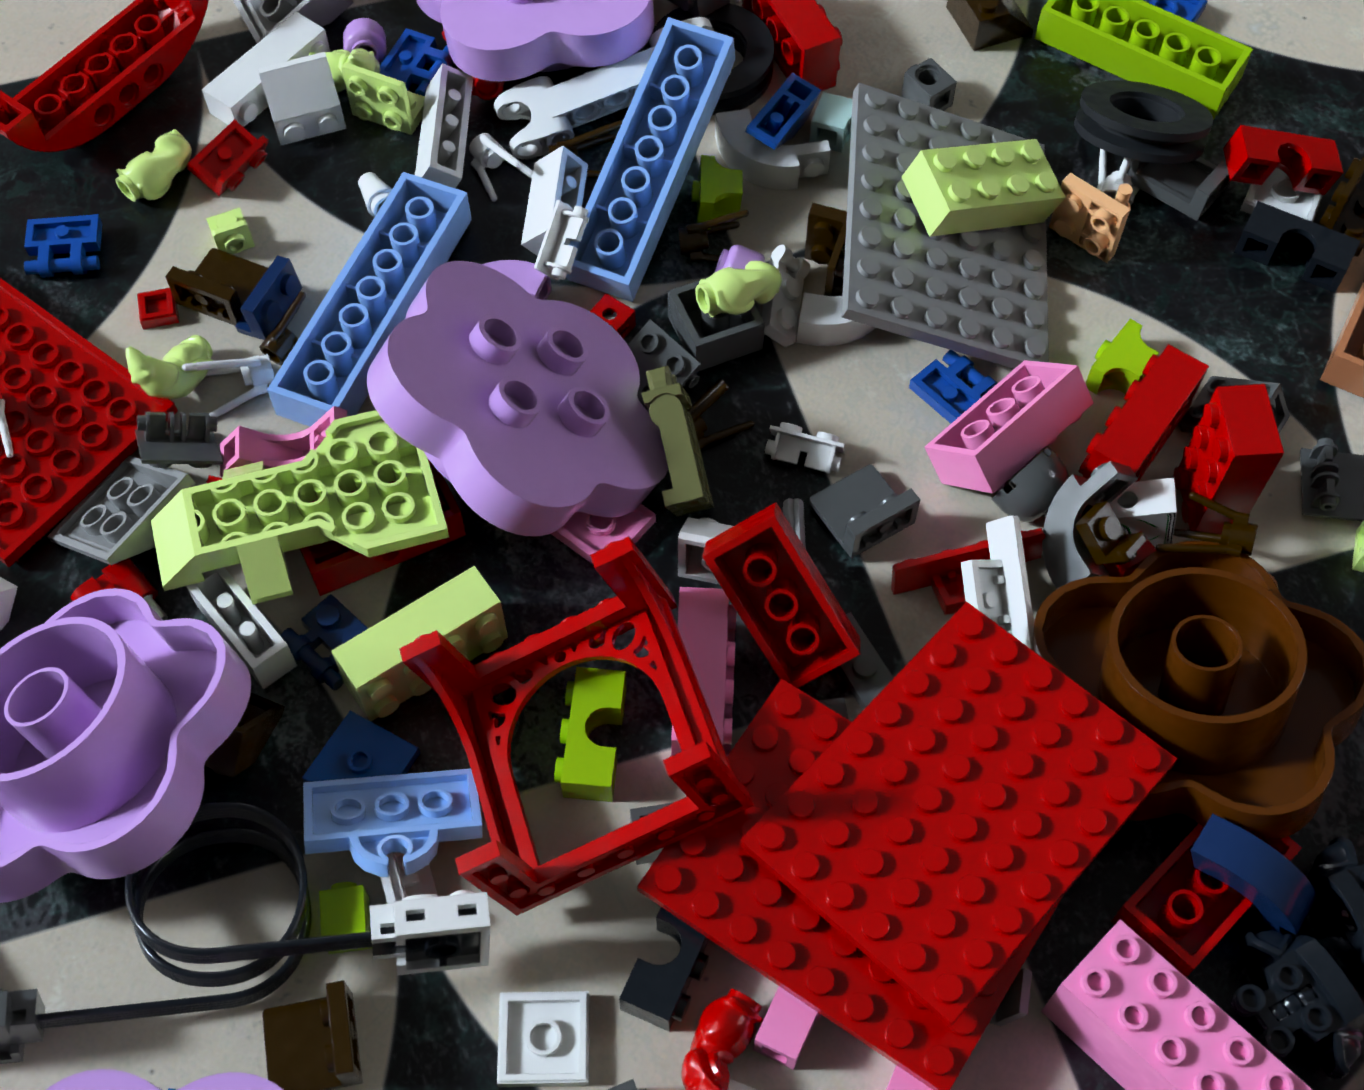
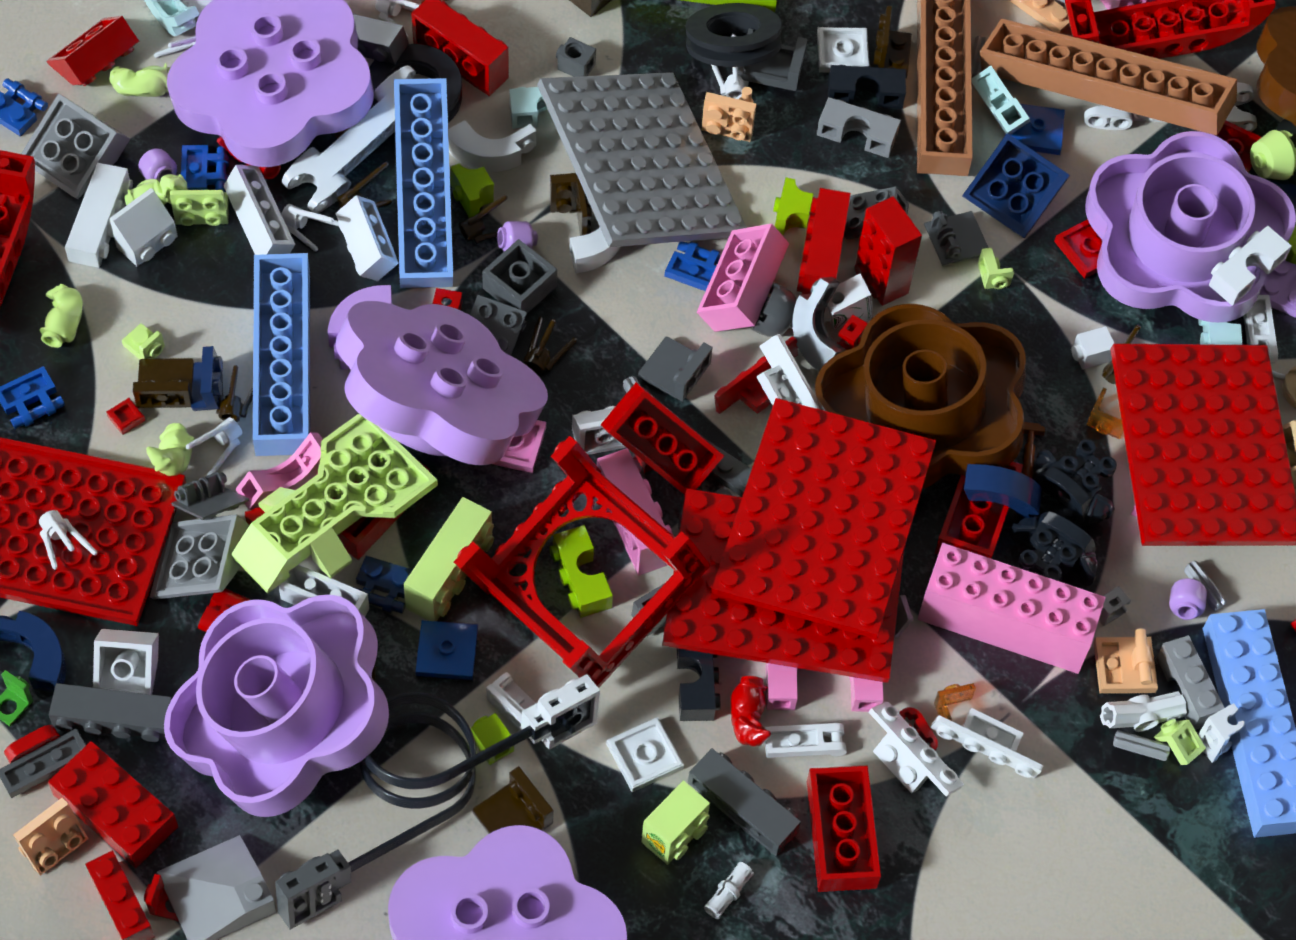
camera: 30 degrees left, 0 degrees up
red bracket [187,119,269,197] -> none
light blue plate [303,768,483,877] -> none
white cone [358,172,392,217] -> none
white hinge [534,200,590,282] -> none
olive hips [641,366,714,517] -> none
yellowish green animal [695,261,782,317] -> none
blue slope [745,72,821,150] -> none
white plate [761,245,810,348] -> none
white hinge [765,422,845,474] -> none
yellowish green brick [902,139,1066,237] -> none
dark brown bracket [1075,501,1147,565] -> none
dark brown plant [1155,492,1258,557] -> none
red arch [1223,125,1344,195] -> none
none -> light grey arch [817,97,901,158]
none -> dark orange piece [1022,422,1045,479]

